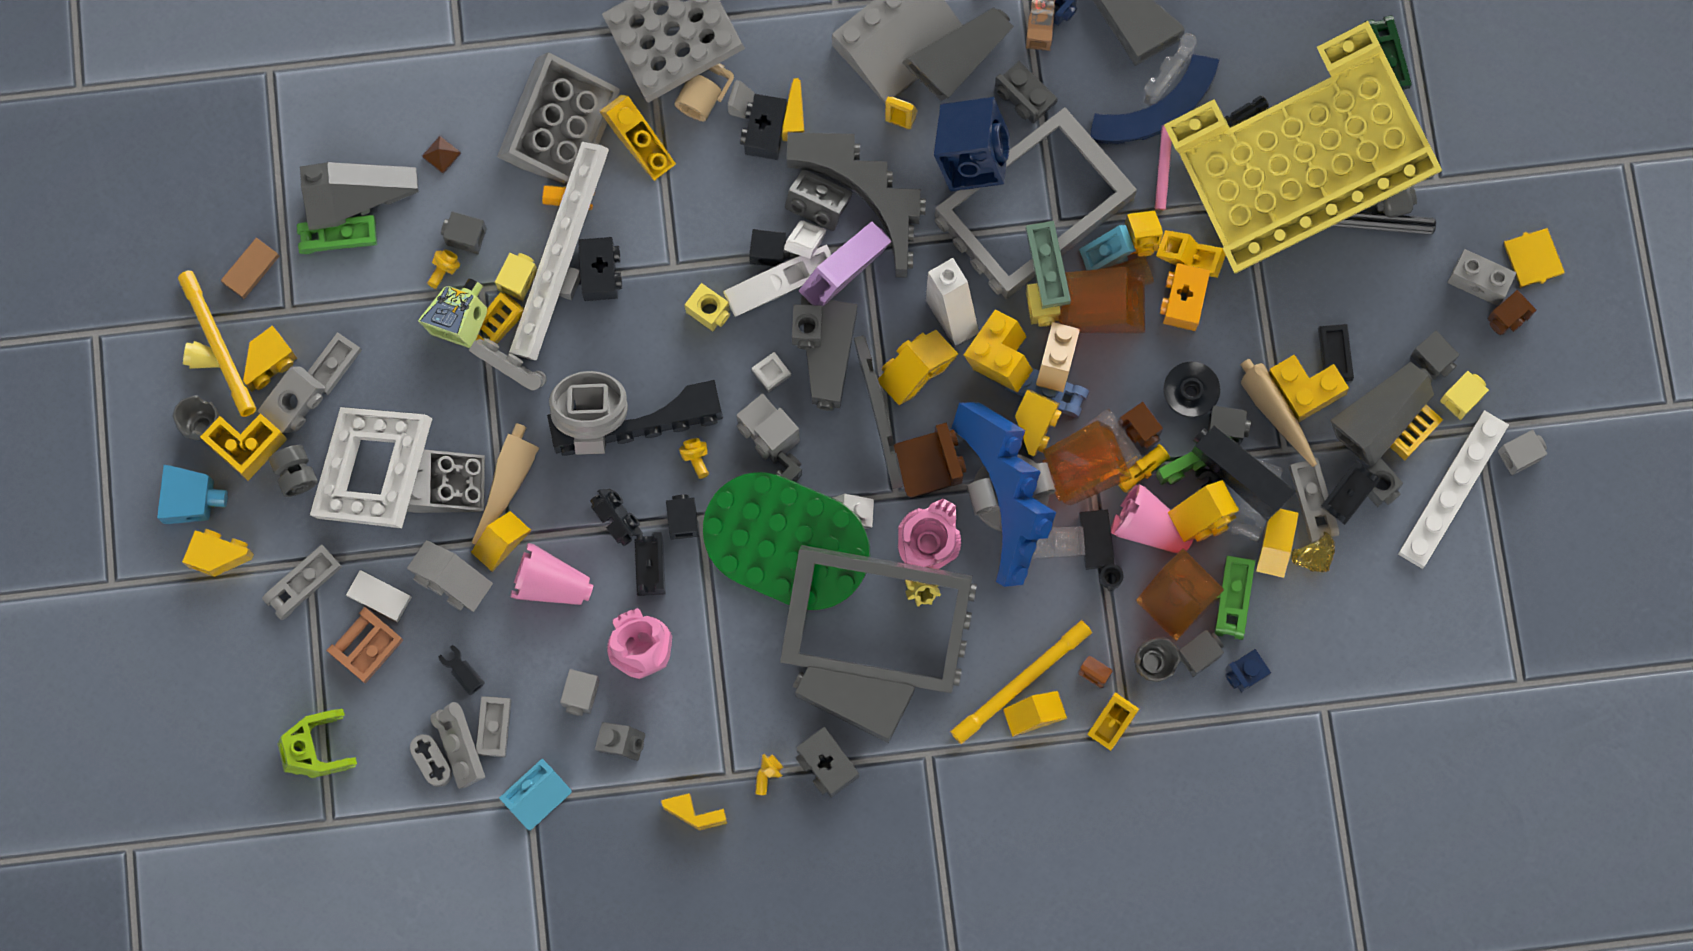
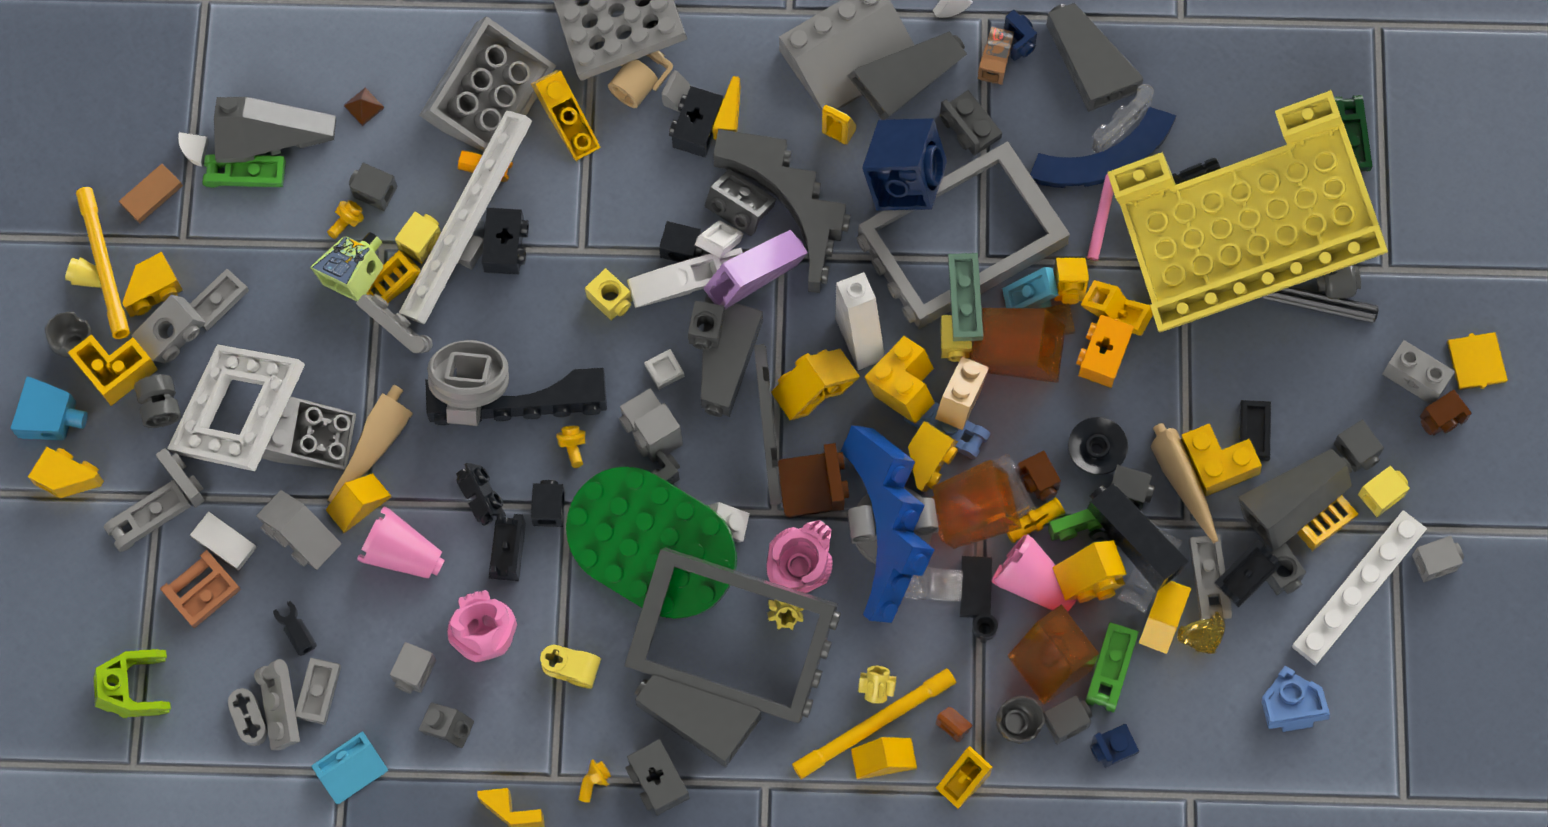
camera: 10 degrees right, 5 degrees down
none -> light grey plate [156,448,205,508]
none -> white tile [178,132,209,167]
none -> light yellow piece [540,645,601,689]
none -> light yellow gear [858,666,896,703]
none -> medium blue plate [1261,666,1330,732]

